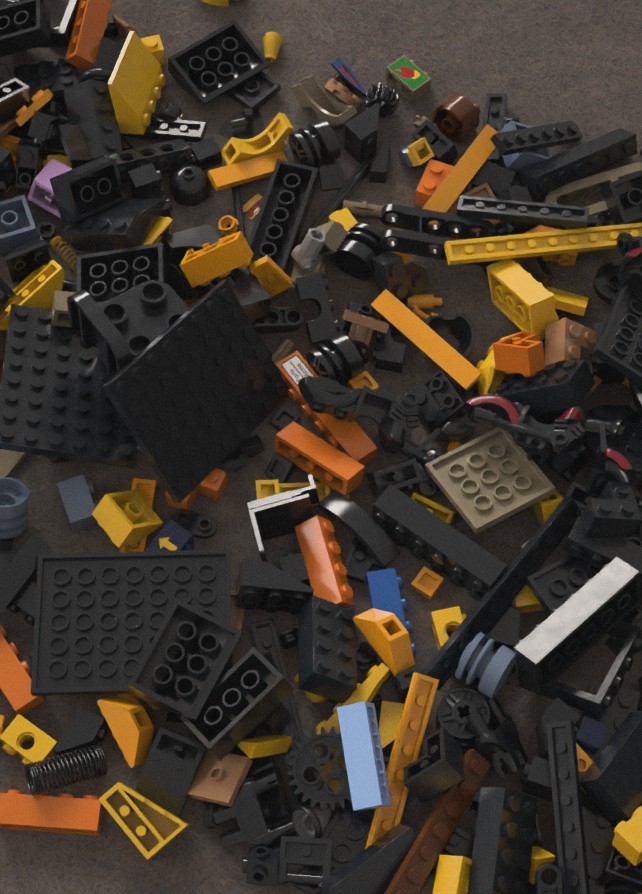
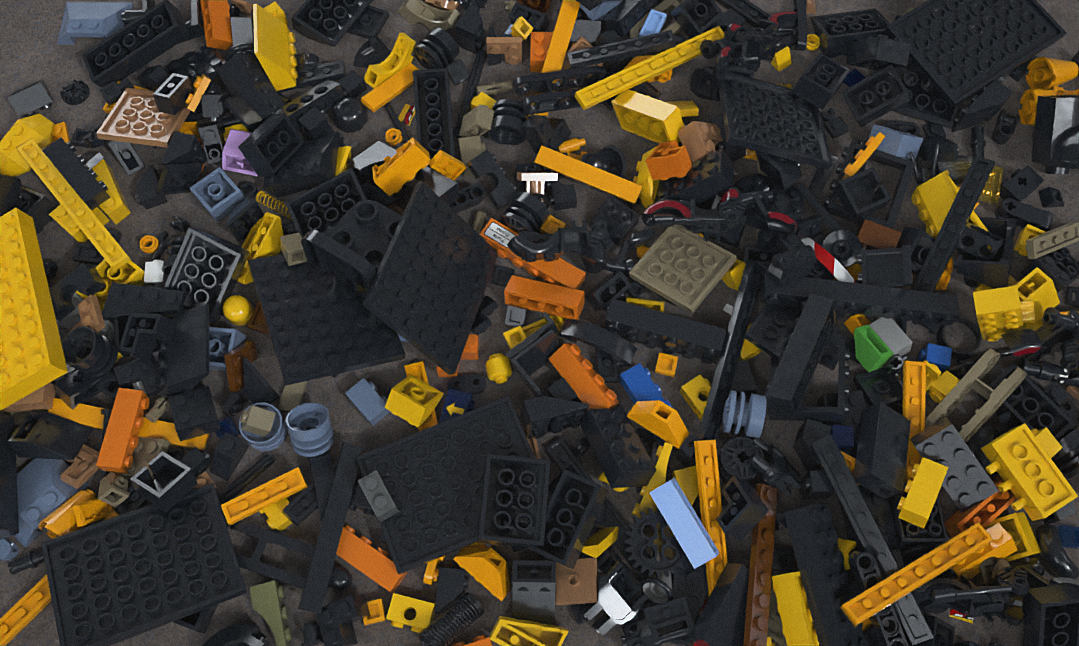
camera: 20 degrees left, 5 degrees up
light grey piece [291,228,326,273] -> none
none -> dark grey brick [358,470,399,522]
none -> light orange plate [423,555,446,585]
none -> yellow head [485,353,513,384]
none -> medium nougat plate [486,37,522,65]
none -> light blue tile [638,9,667,37]

